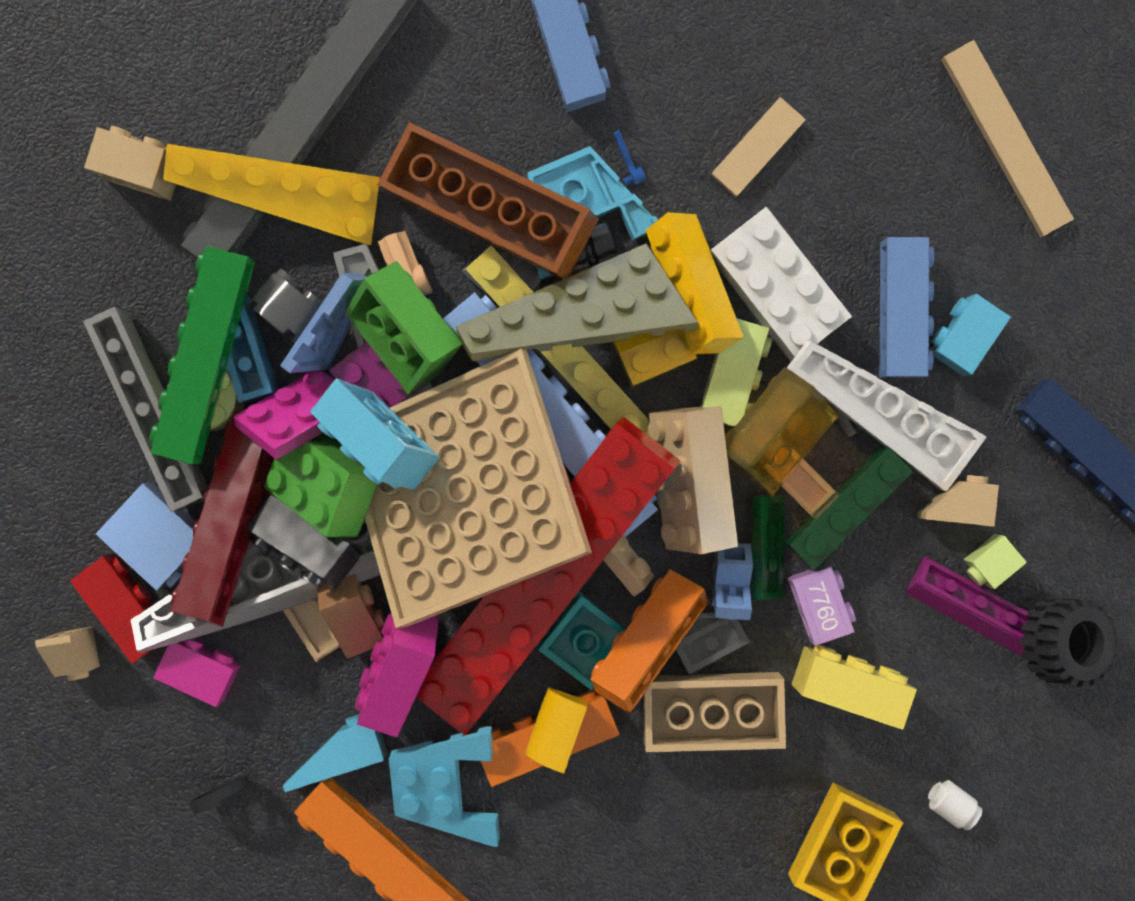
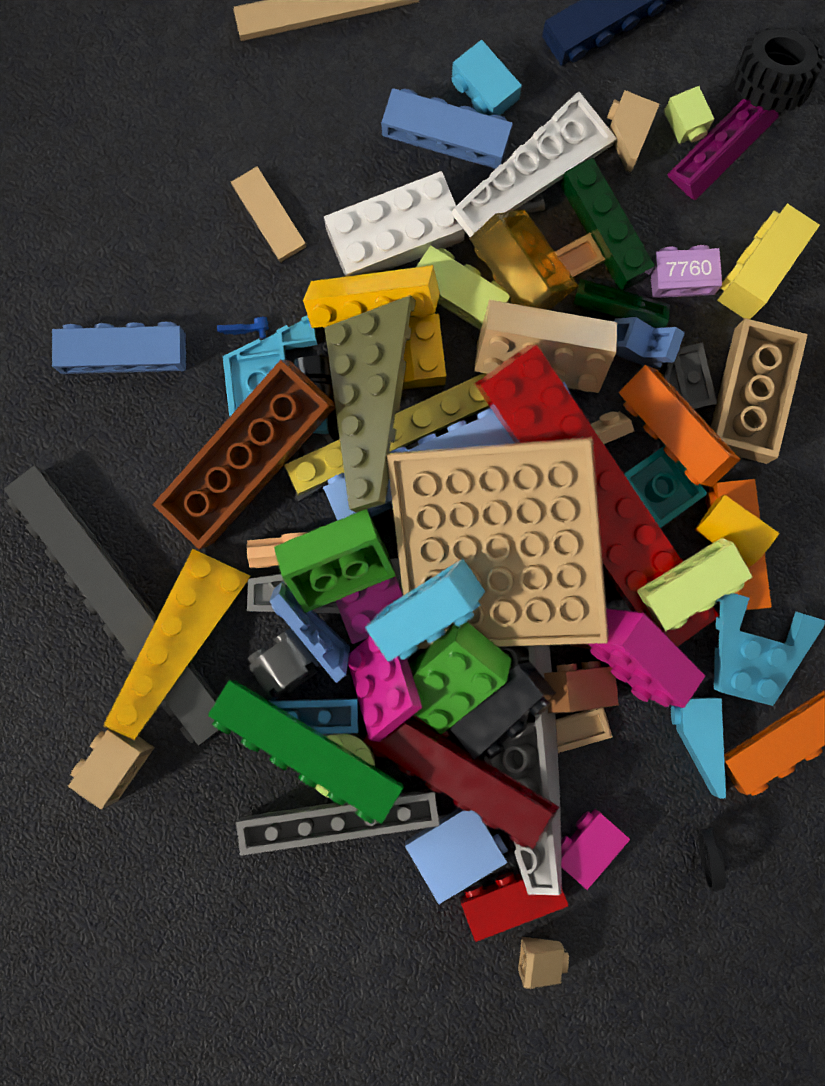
camera: 70 degrees left, 5 degrees down
none -> yellowish green brick [637,538,752,631]

